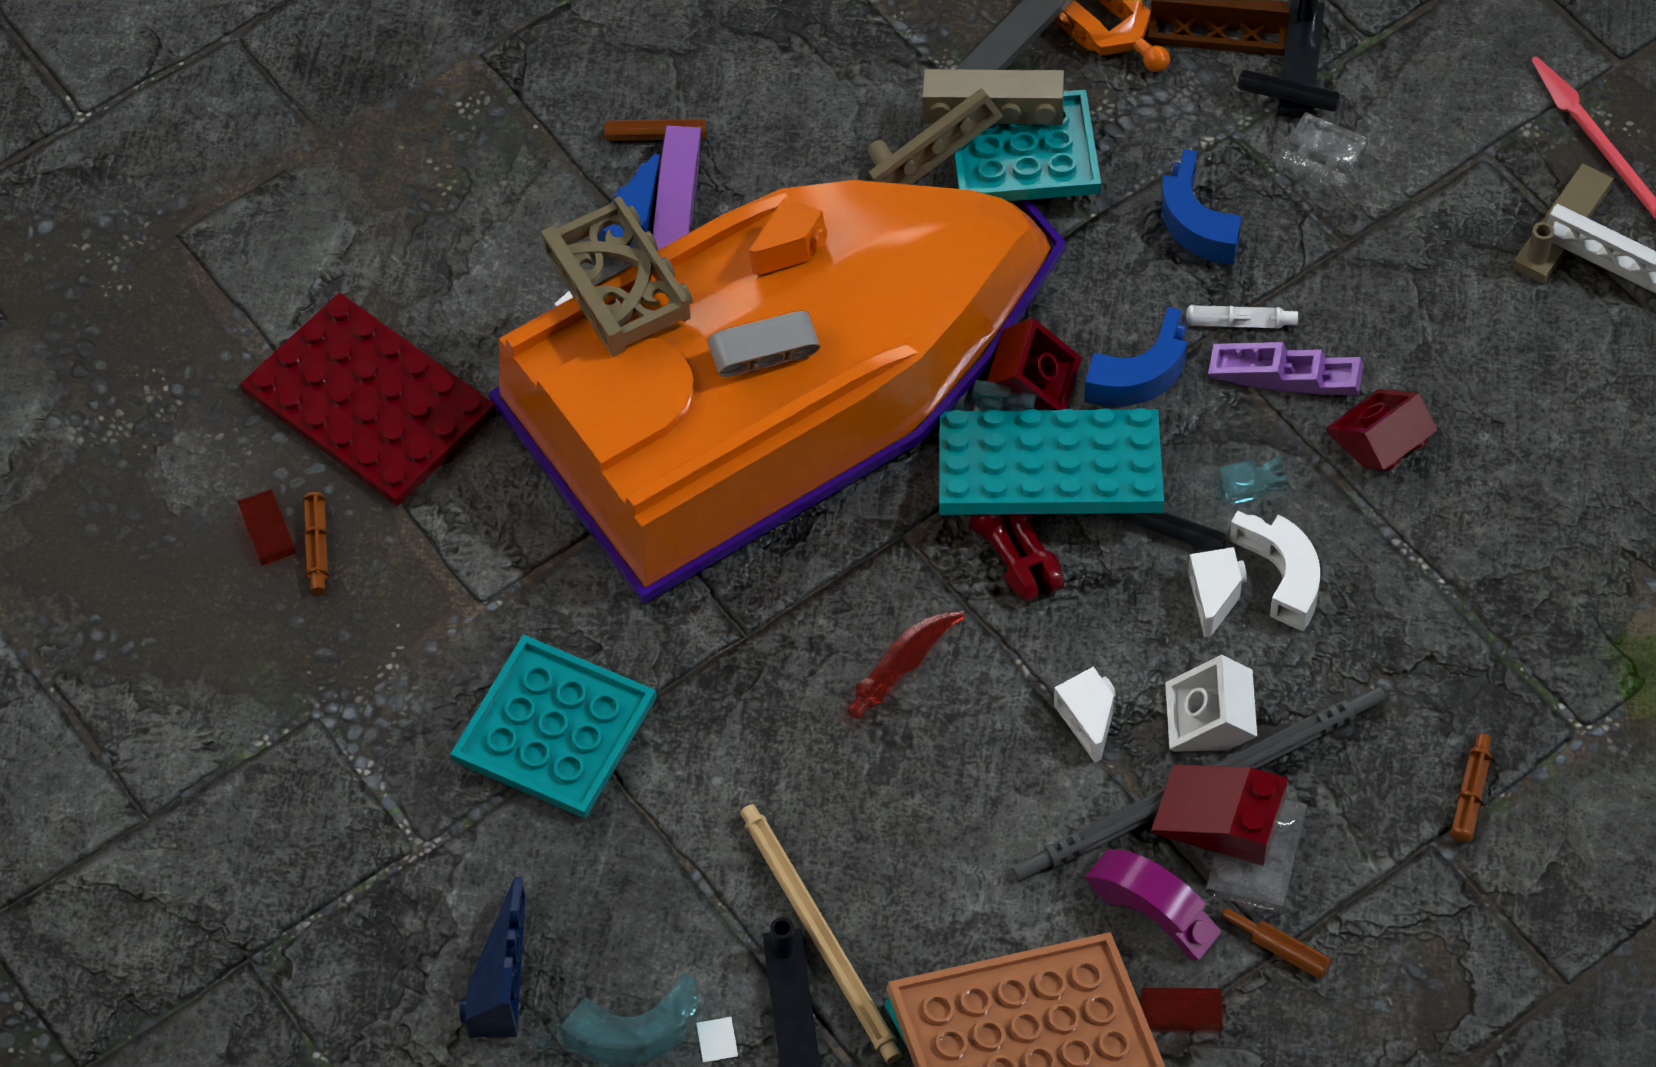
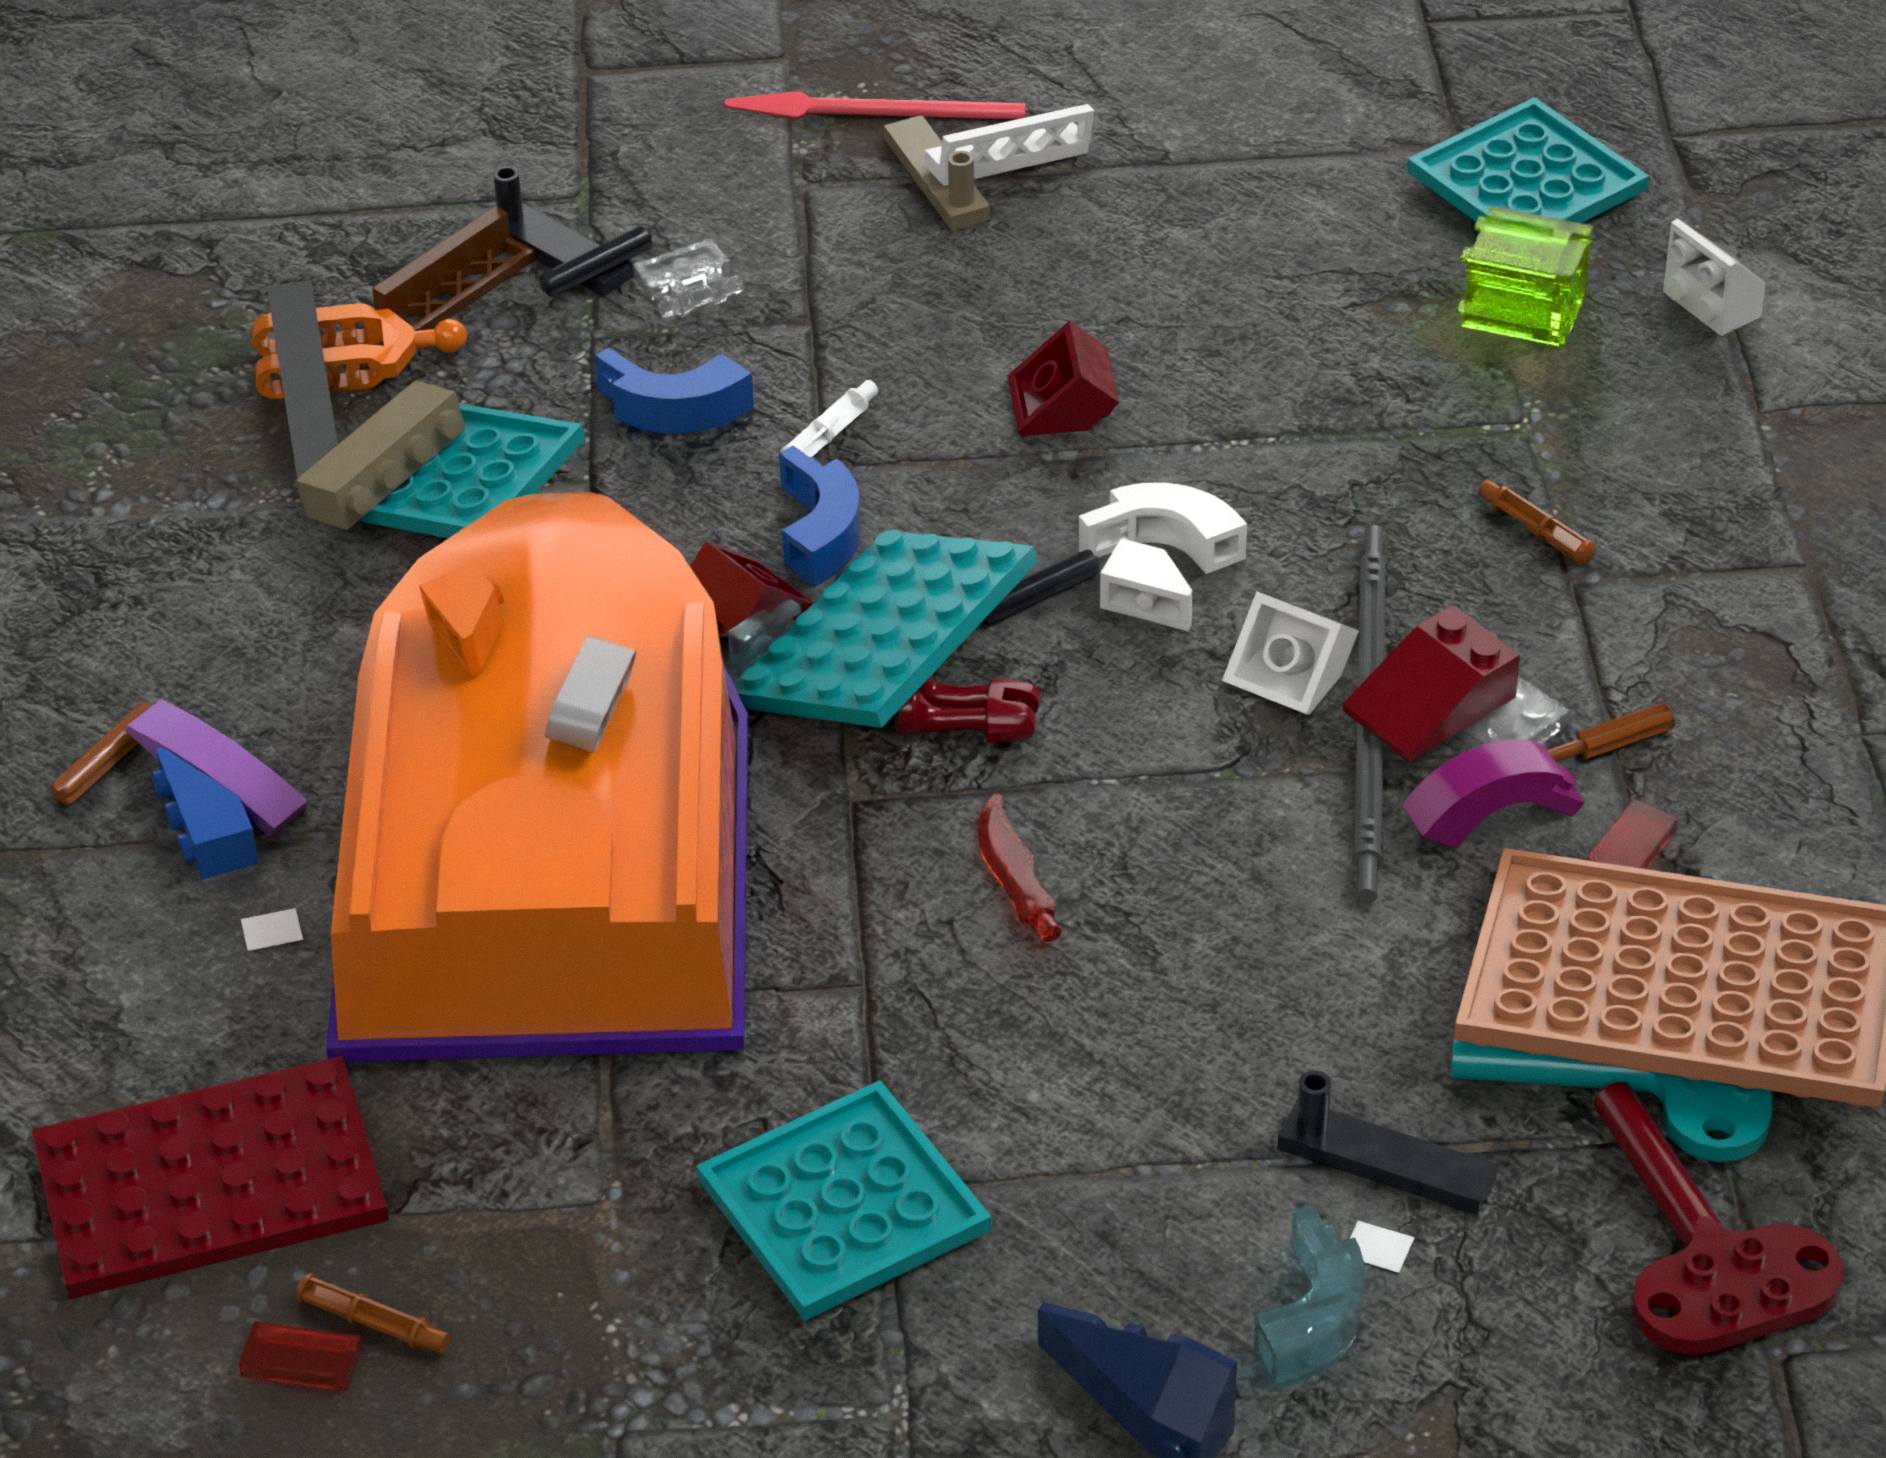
camera: 60 degrees left, 15 degrees down
dark tan fence [541,196,693,357] -> none
tan piece [740,804,902,1064] -> none
dark tan piece [867,88,1003,185] -> none
white slope [1054,667,1116,763] -> none
medium lavender slope [1208,342,1364,395] -> none
clear light blue plate [1219,457,1289,505] -> none

